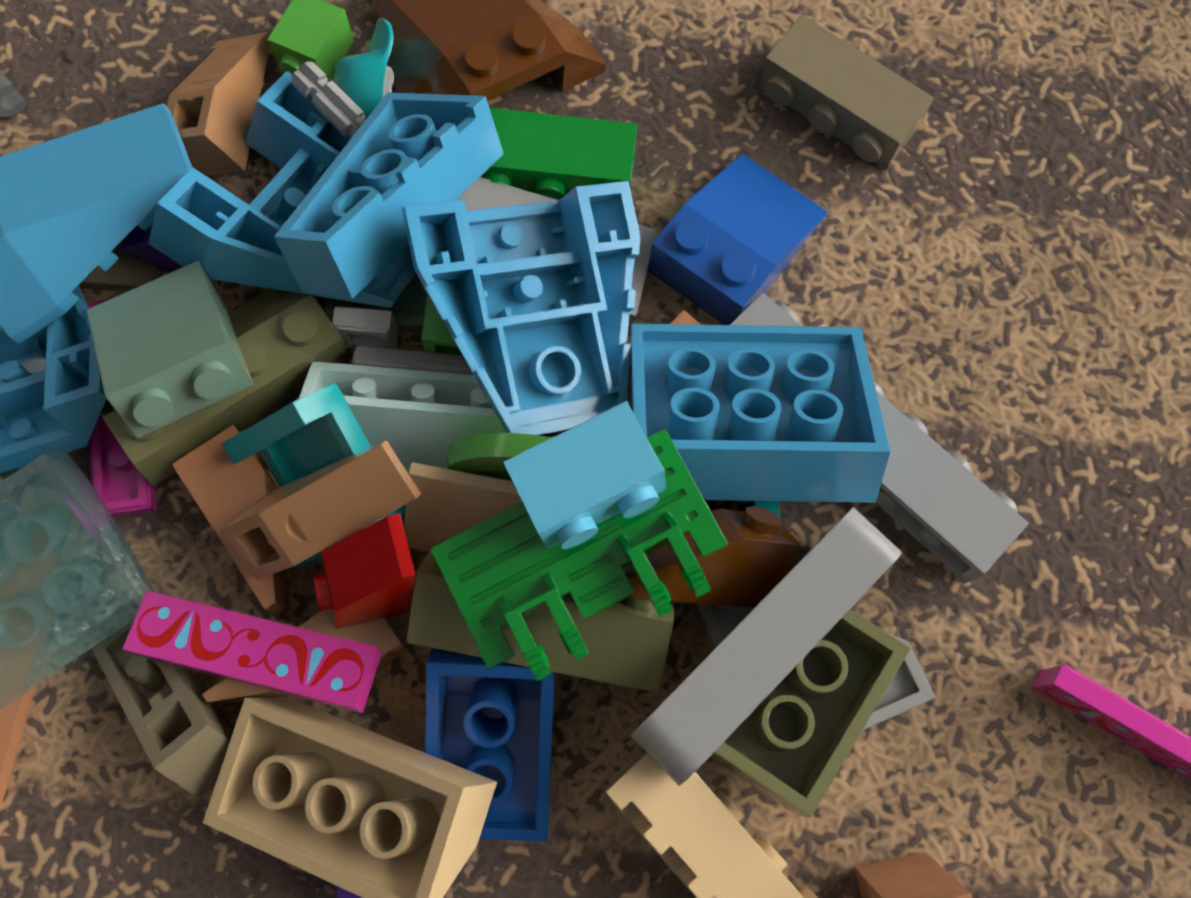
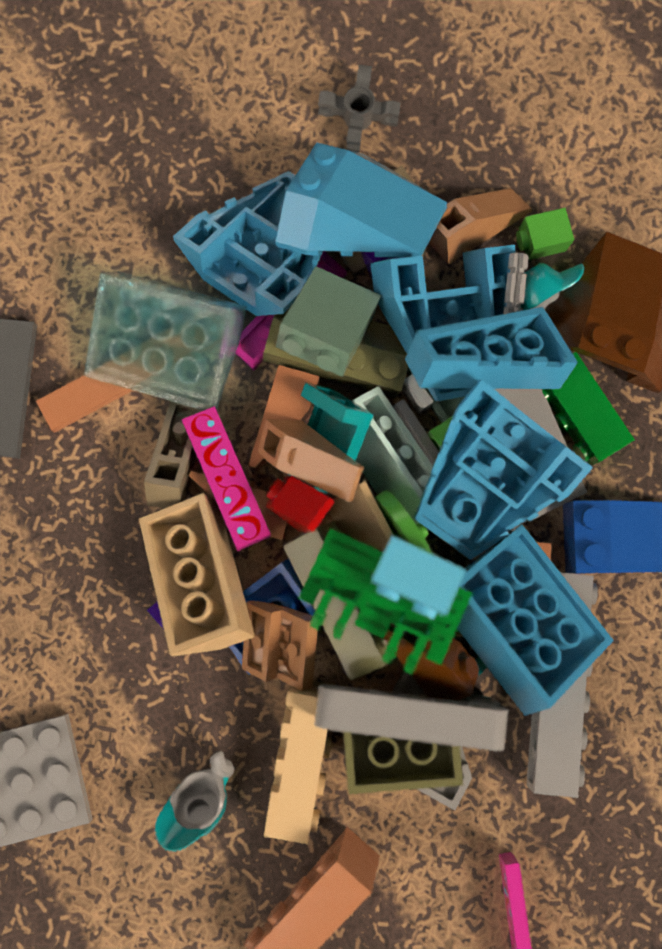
camera: 55 degrees right, 10 degrees up
none -> medium nougat slope [242,600,317,691]

